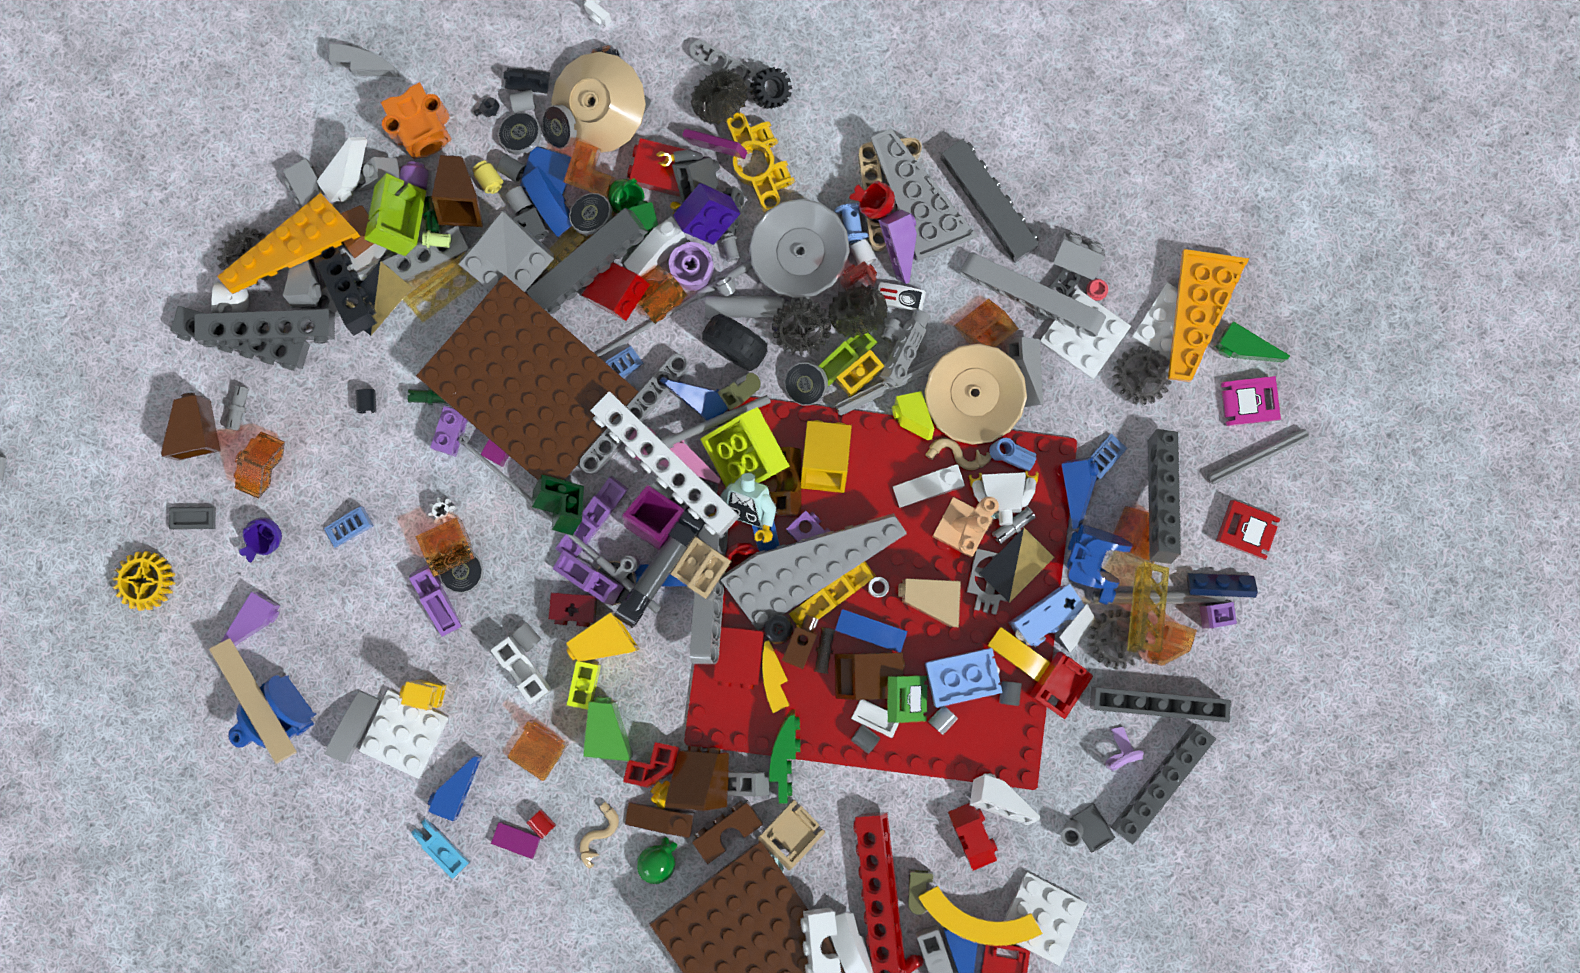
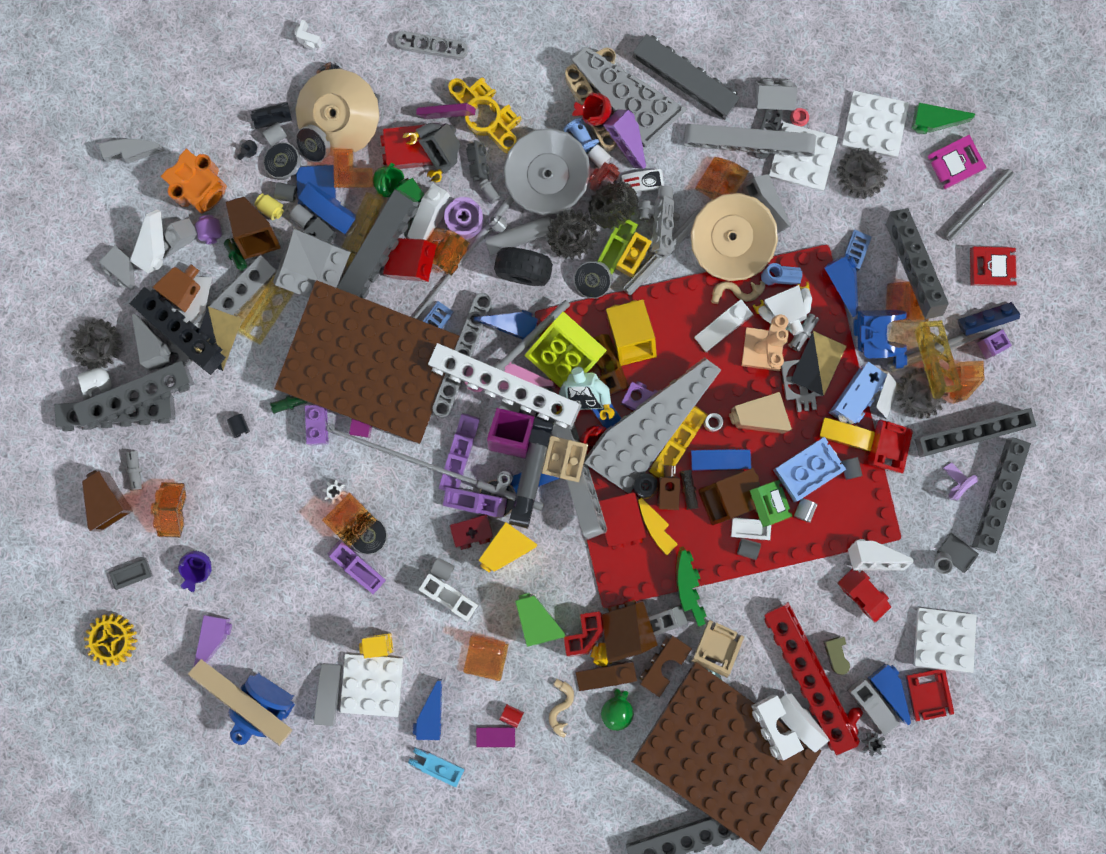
camera: 20 degrees left, 0 degrees up
light orange wing [217,193,361,294] -> none
medium blue slope [324,506,374,548] -> none
lime piece [364,173,426,256] -> none
yellowish green pin [422,230,451,248] -> none
dark green brick [532,474,584,536] -> none
neon yellow brick [567,661,601,710] -> none
black tile [569,193,613,236] -> none
dark purple brick [673,183,741,245] -> none
clear smoke gear [690,68,748,125] -> none
olive leg [718,373,761,410] -> none
black tyre [750,67,792,109] -> none
neon yellow slope [892,391,934,440] -> none
yellow tile [918,885,1043,946] -> none
light orange wing [1168,249,1249,382] -> none

